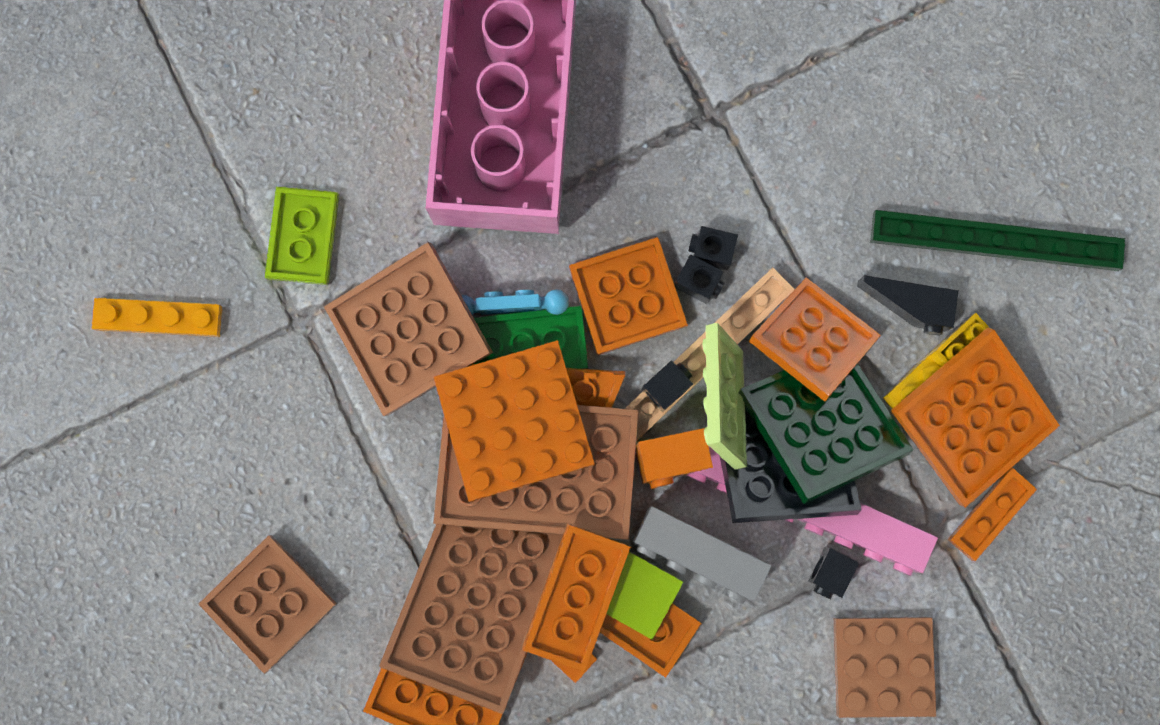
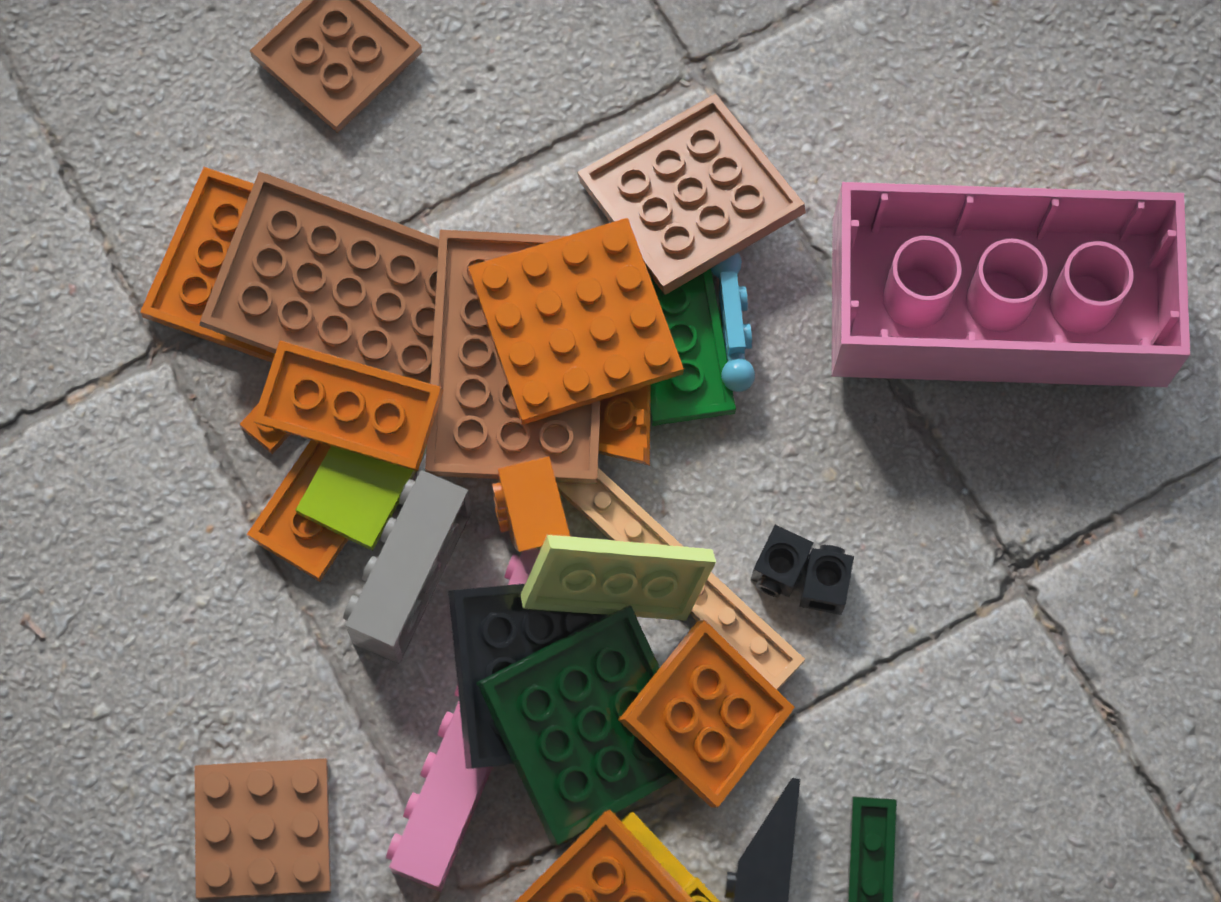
camera: 85 degrees right, 10 degrees down
lime tile [264,186,339,286] -> none
orange plate [569,237,688,355] -> none
black brick [642,360,693,412] -> none
black brick [808,547,859,600] -> none

